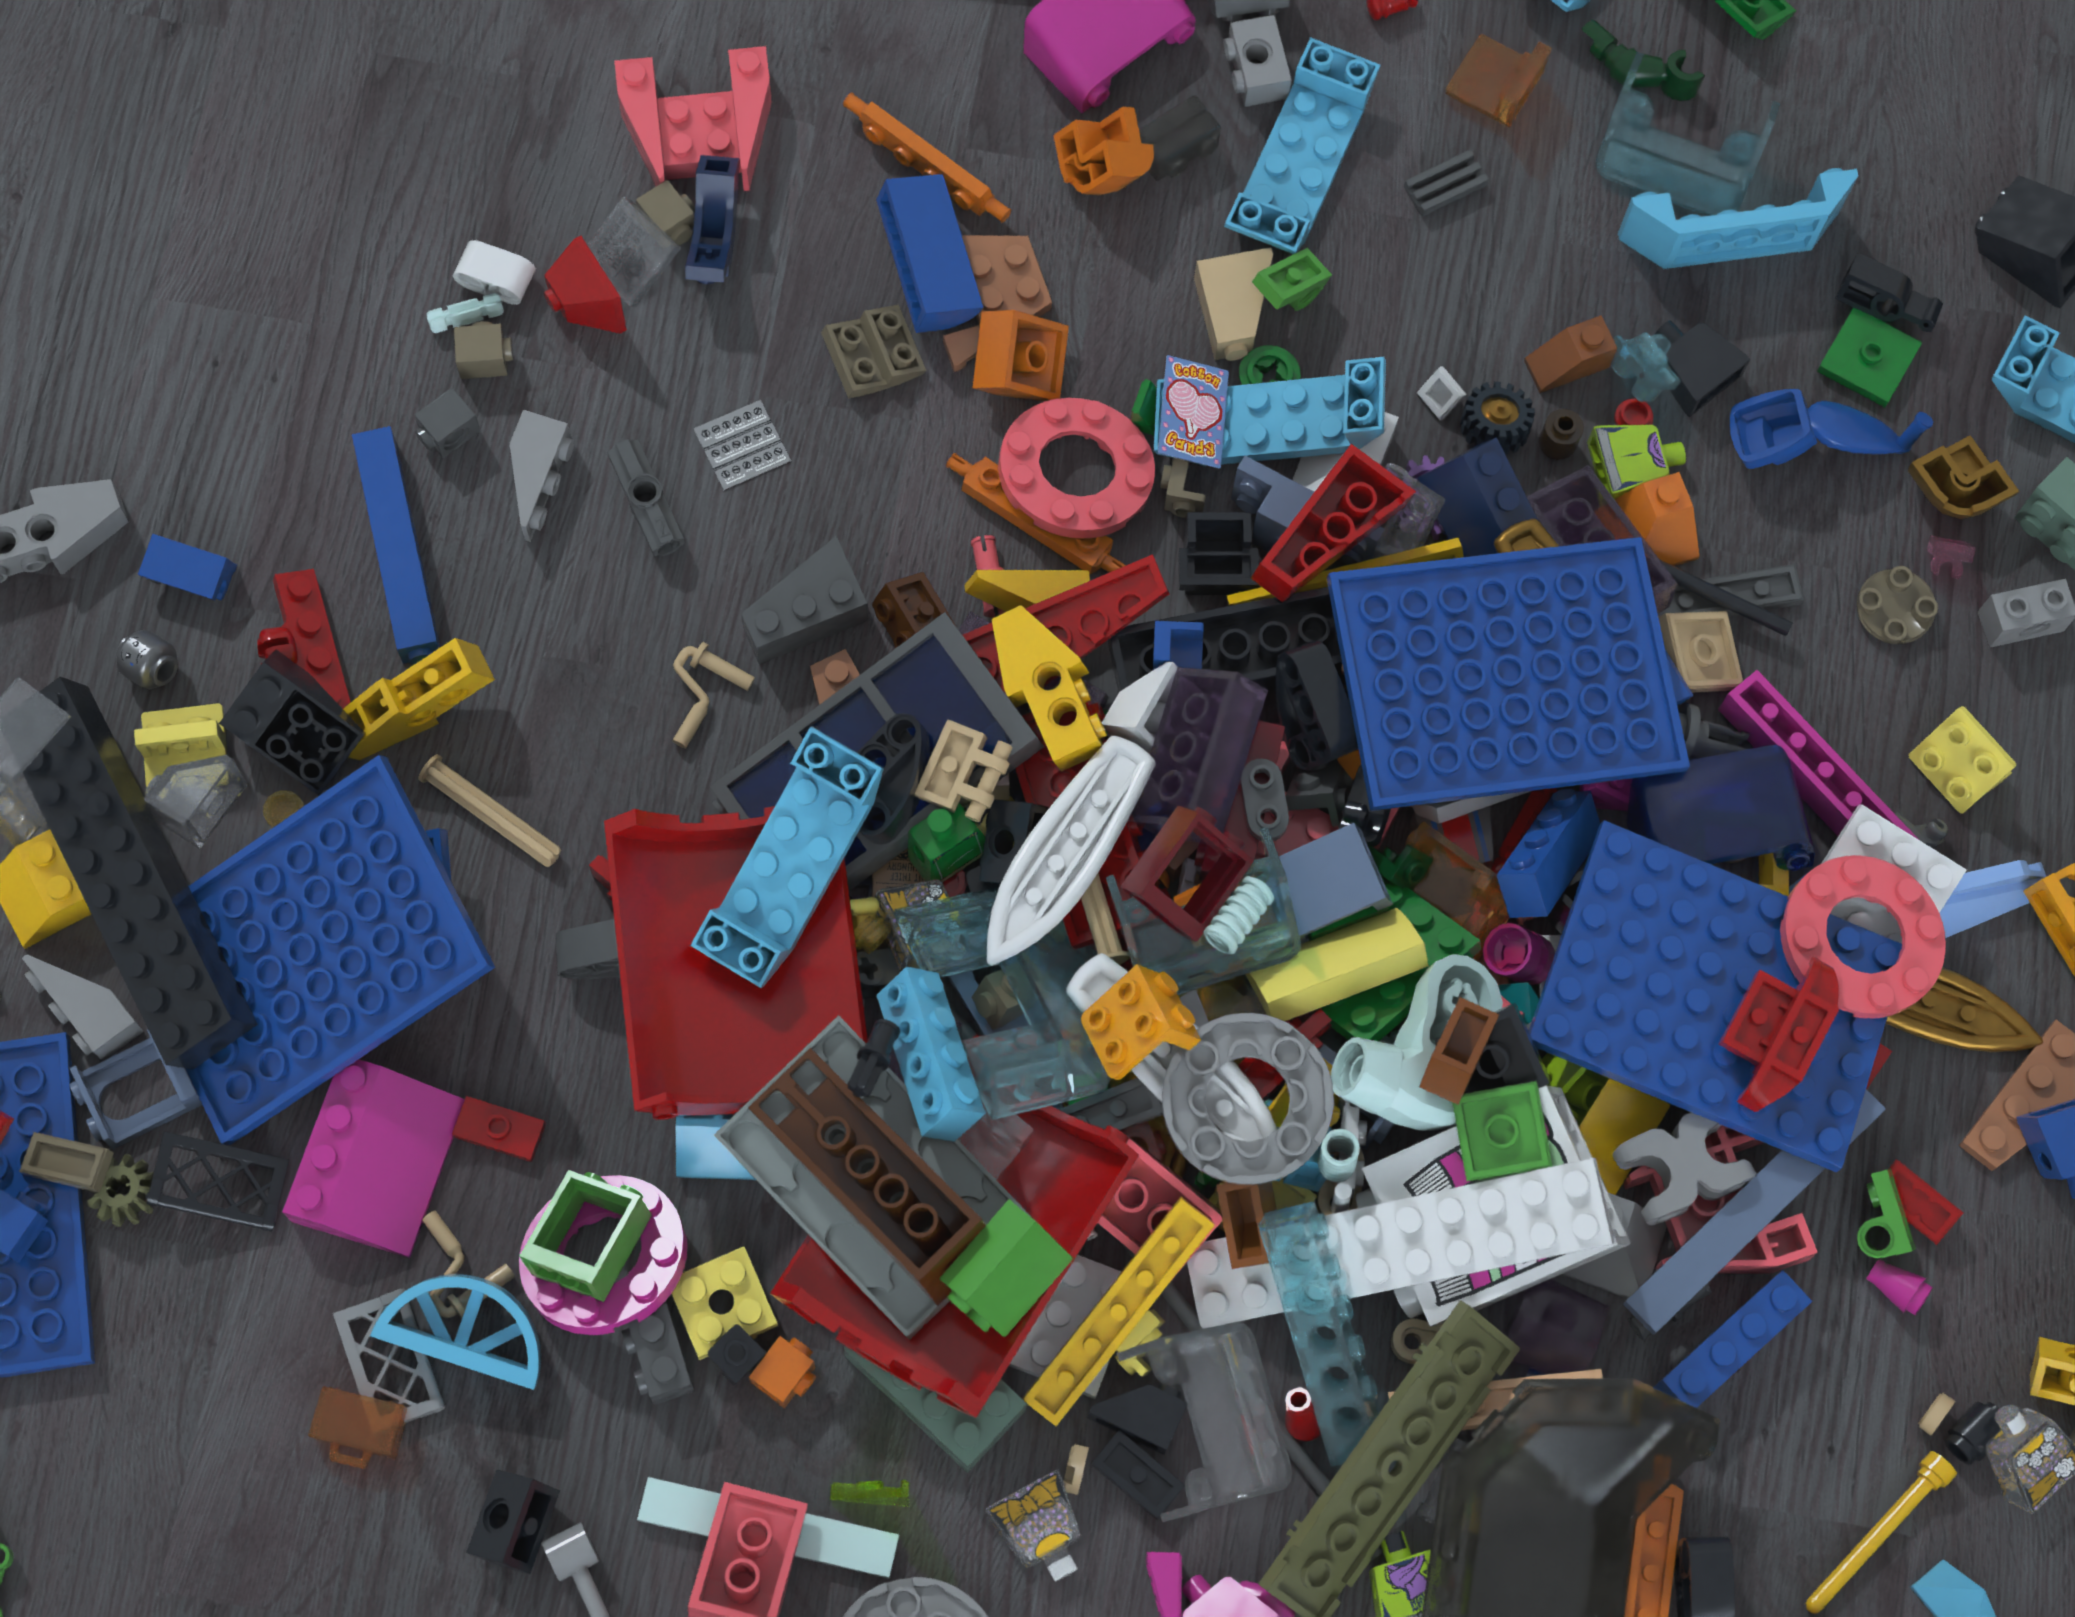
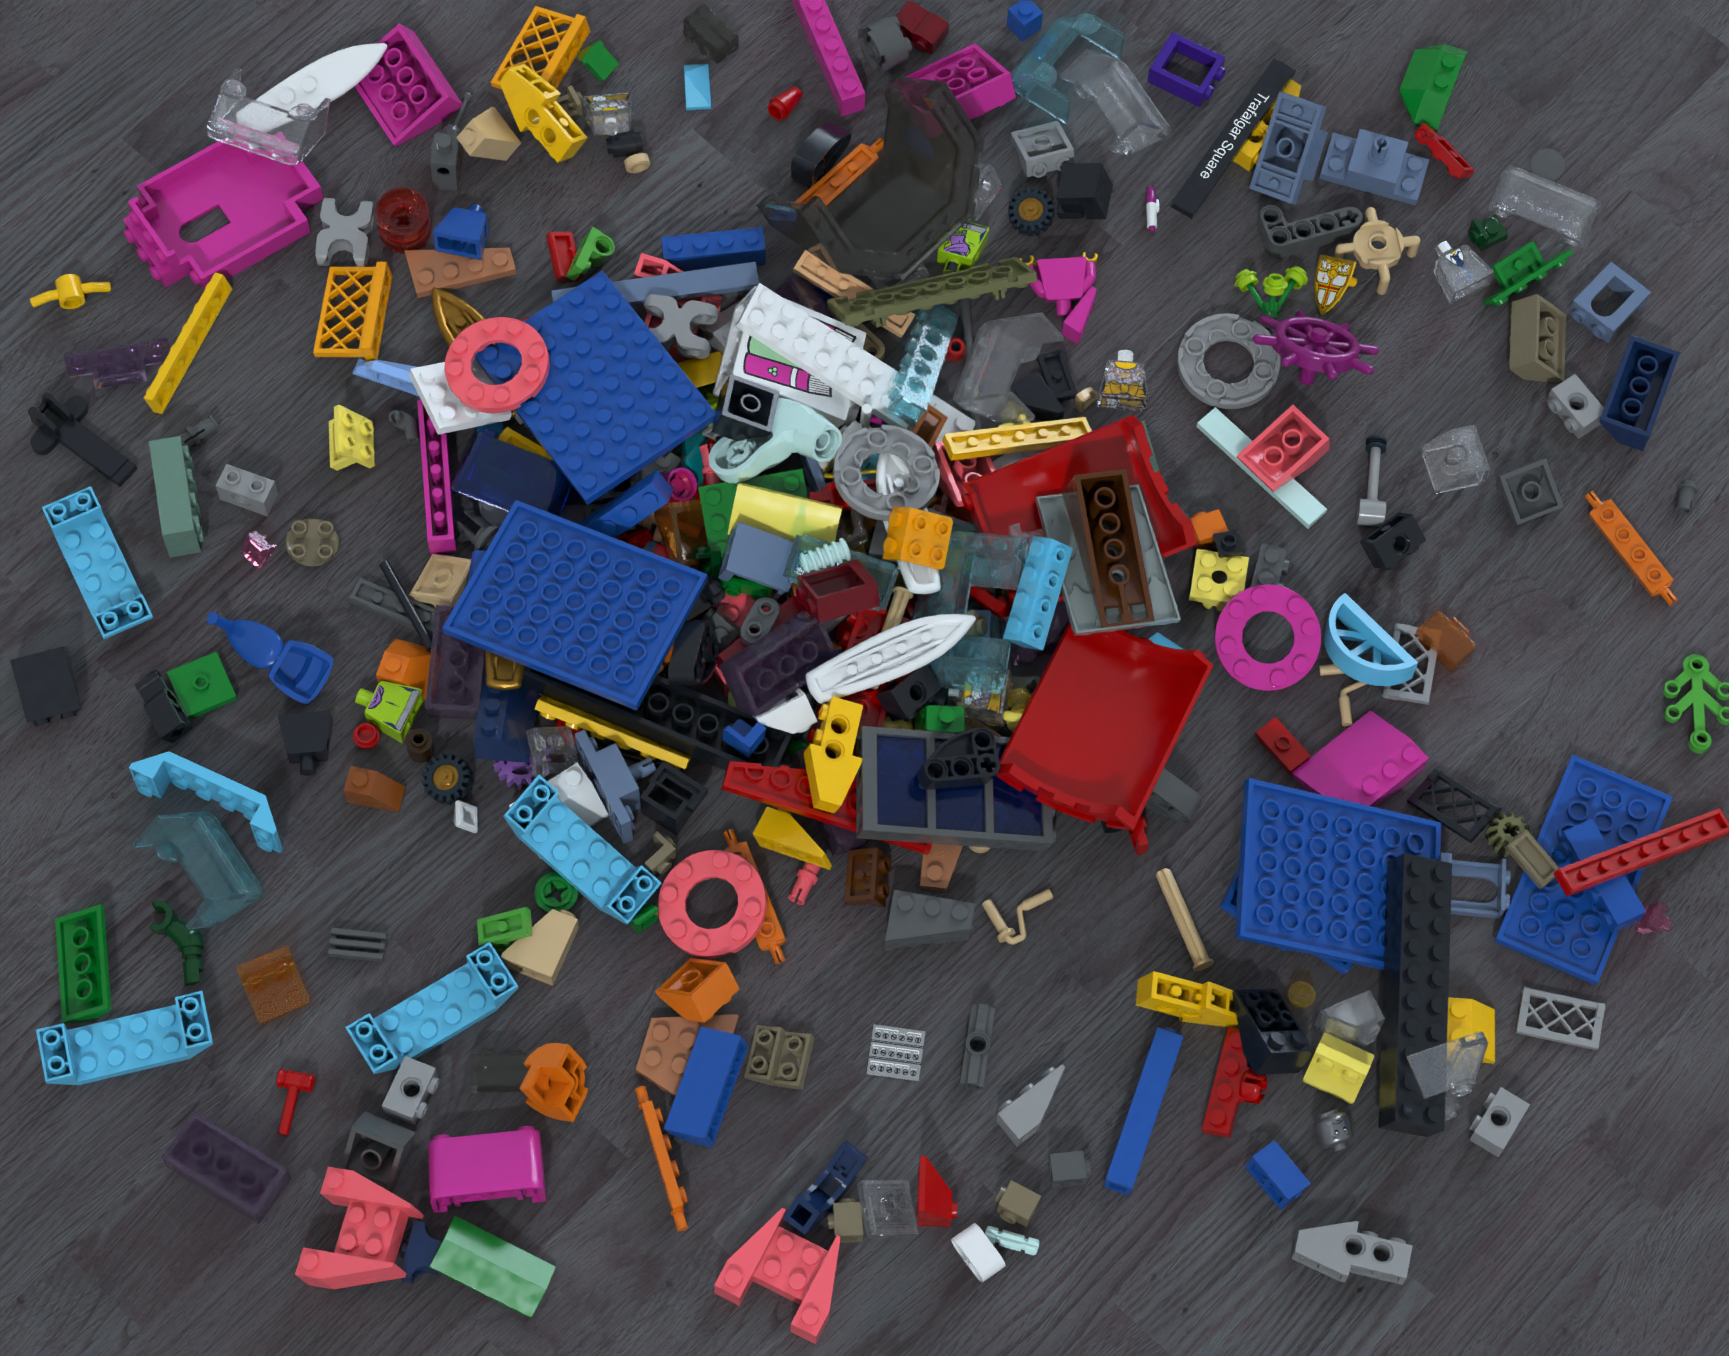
camera: 145 degrees left, 5 degrees down
light grey slope [22,955,144,1061] -> none
bright green window [519,1170,652,1302] -> none
medium azure slope [690,727,884,988] -> none
clear neon green tile [830,1479,910,1507] -> none
black axle [847,1019,900,1098] -> none
tan plate [915,719,1013,823] -> none
bright green brick [939,1199,1074,1338] -> none
sticker [1158,355,1229,468] -> none
red wedge [1250,444,1416,602] -> none
light aqua piece [1318,1129,1360,1183] -> none
dark orange slope [1419,997,1499,1105] -> none
bright green tile [1452,1081,1553,1181] -> none
clear light blue hips [1611,332,1681,402] -> none
red plate [1718,957,1840,1112] -> none
yellow piece [1805,1451,1957,1614] -> none
dark pink cone [1866,1258,1933,1315] -> none
pearl gold brick [1908,435,2019,519] -> none

